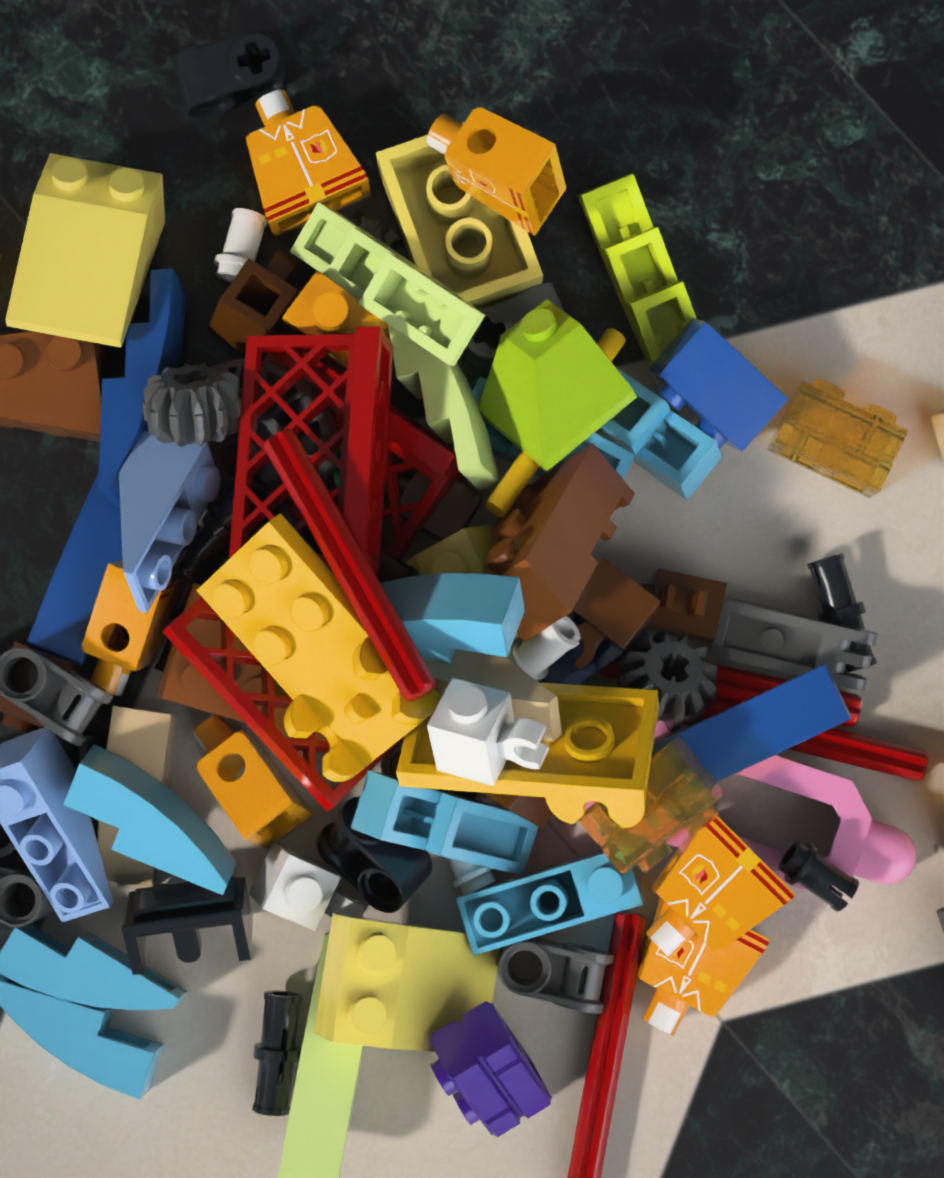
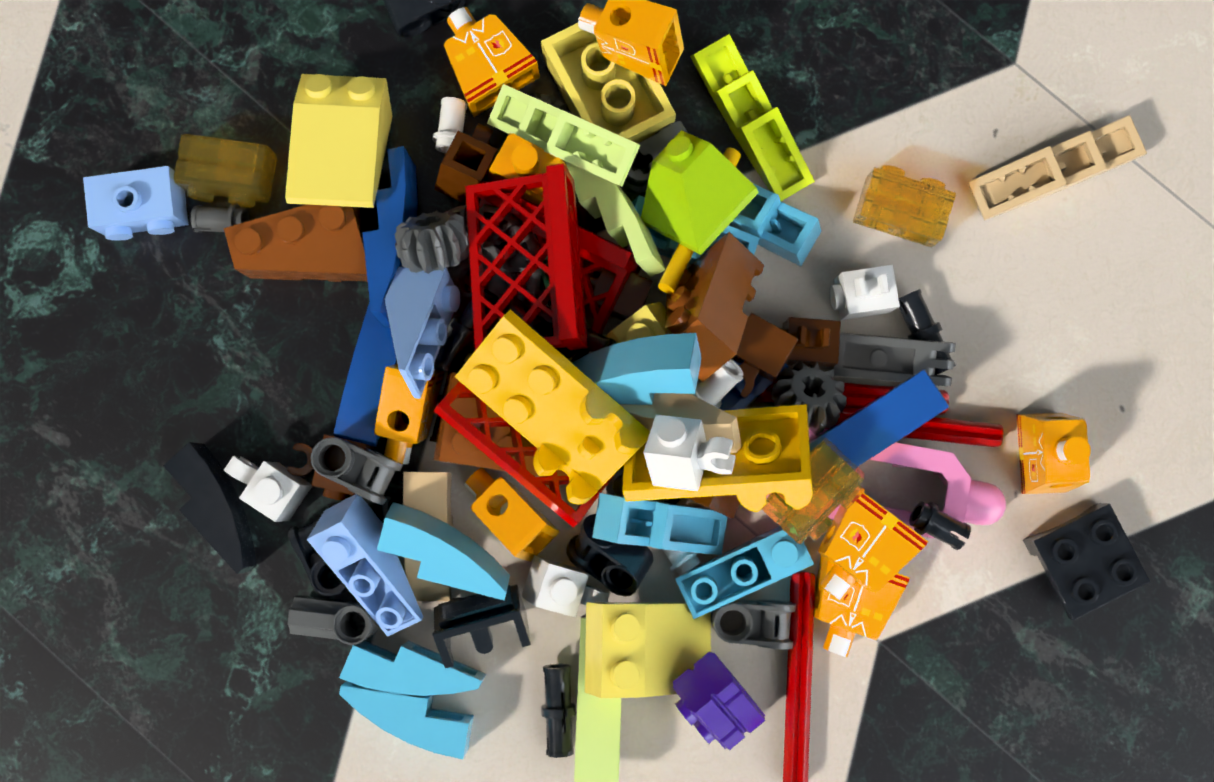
camera: 10 degrees left, 0 degrees up
red axle [264,429,436,702] -> none
blue brick [647,318,789,451] -> none
none -> white brick [830,265,900,320]

